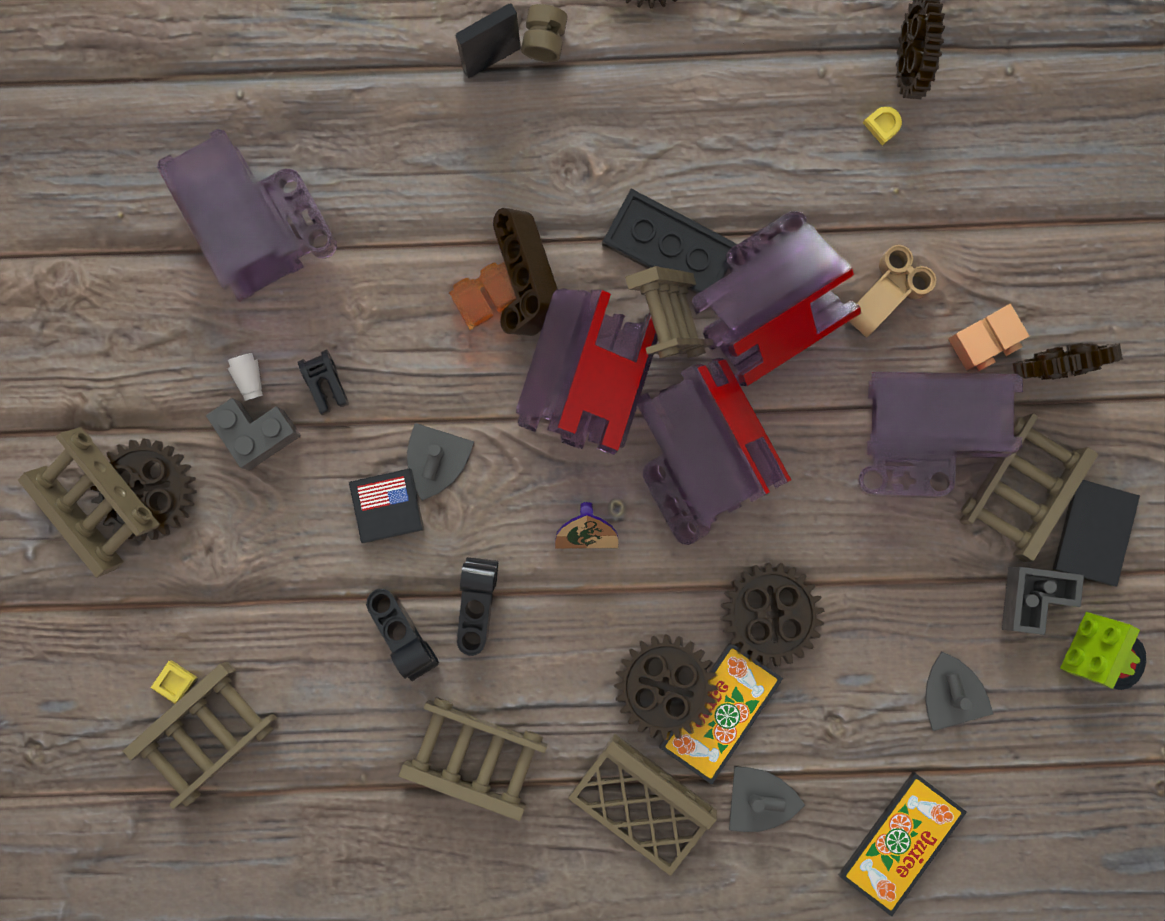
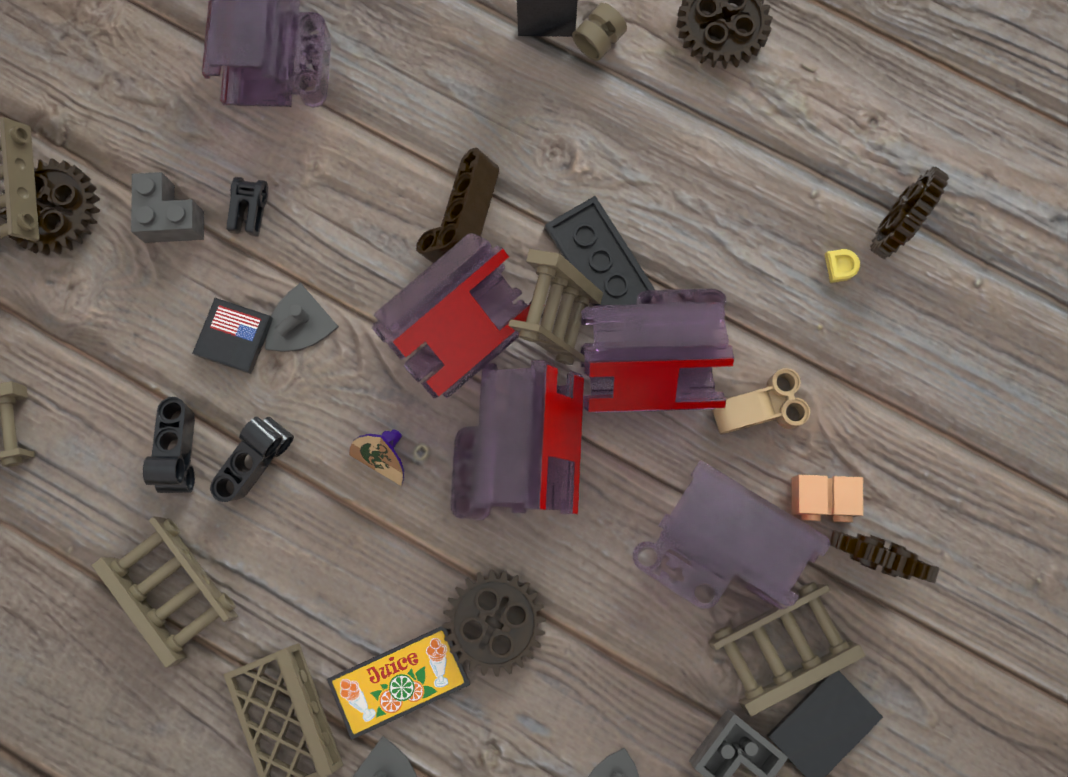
camera: 35 degrees right, 5 degrees down
white cone [227,353,263,401] -> none
clear orange piece [449,262,516,330] -> none
dark brown gear [614,635,719,740] -> none

